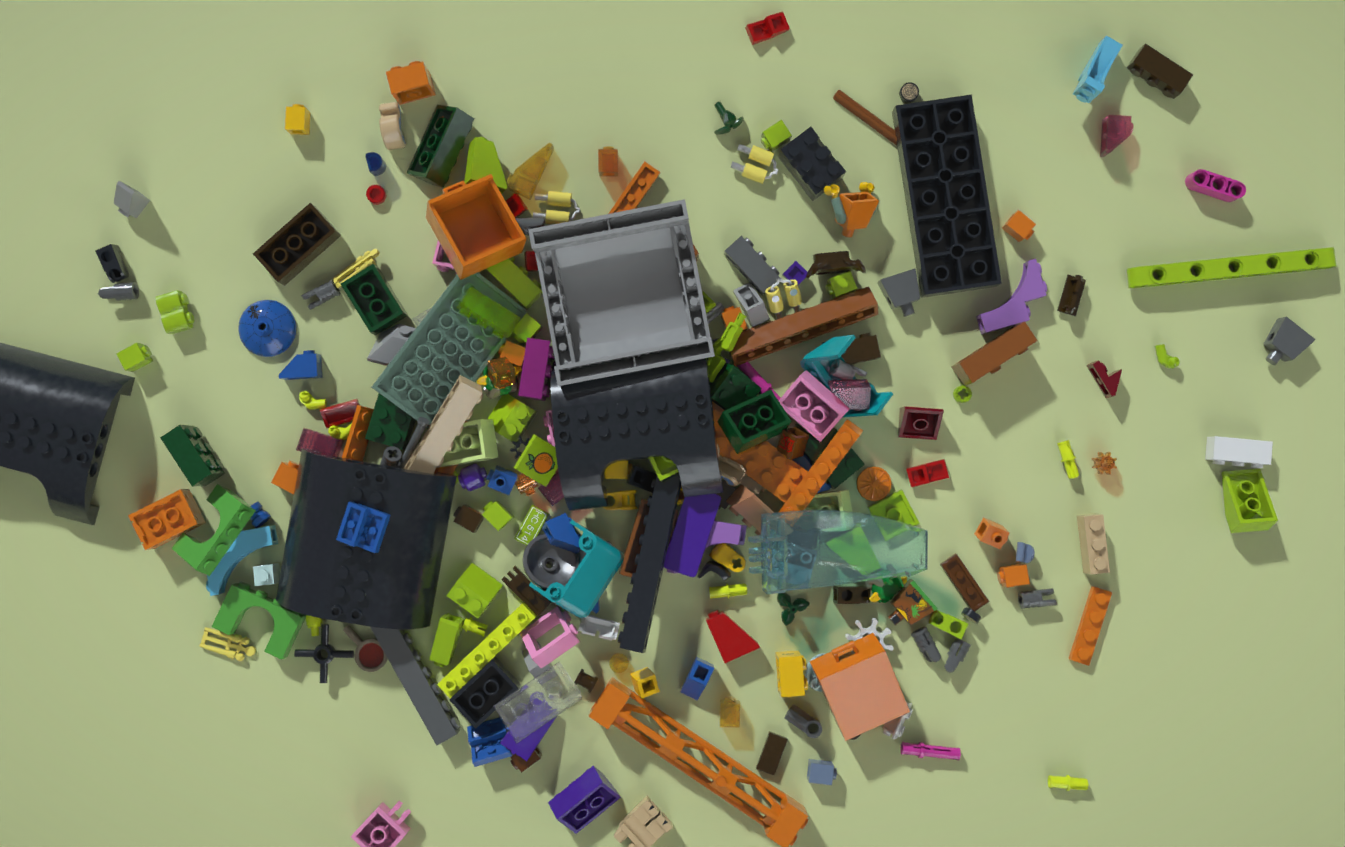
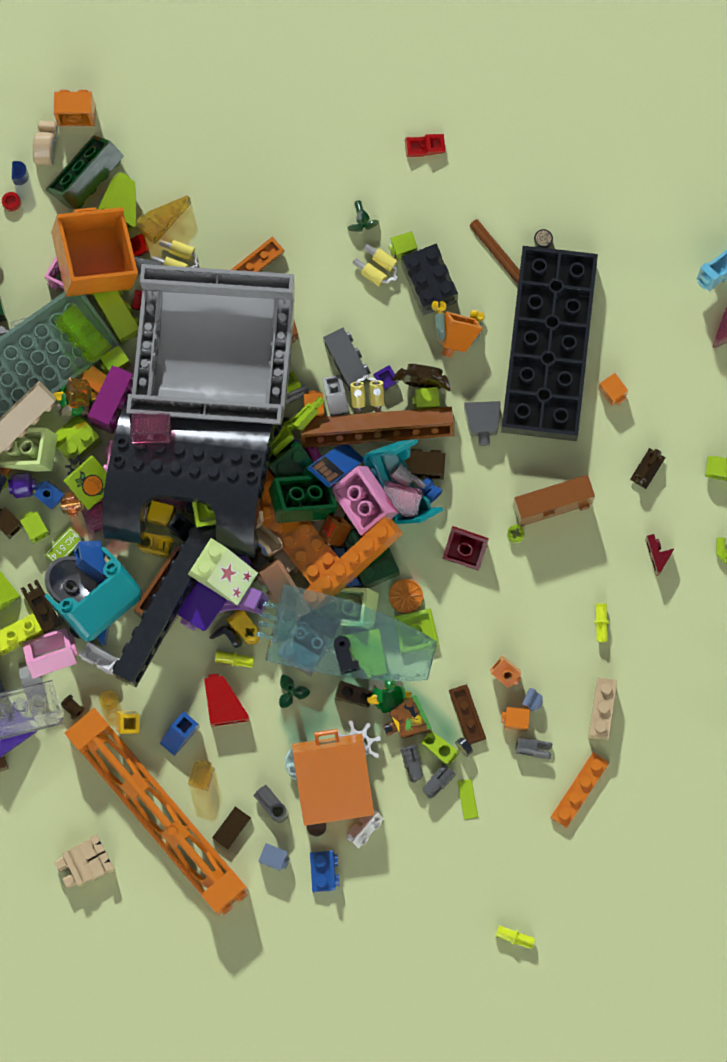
camera: 20 degrees right, 10 degrees down
dark purple slope [548,765,621,834] -> none
clear orange brick [598,146,618,176] -> none
yellow brick [775,651,808,697] -> none
dark pink pin [900,742,961,761] -> none
red slope [906,459,949,487] -> none
medium lavender arch [976,259,1047,335] -> none
clear orange gear [1092,452,1117,475] -> none
none -> clear pink brick [130,413,172,443]
none -> yellowish green slope [188,538,258,605]
none -> blue piece [308,445,364,488]
none -> blue bracket [310,850,340,892]
none -> black leg [334,636,360,675]
none -> blue wheel [416,477,443,503]
none -> lime sticker [457,779,478,819]

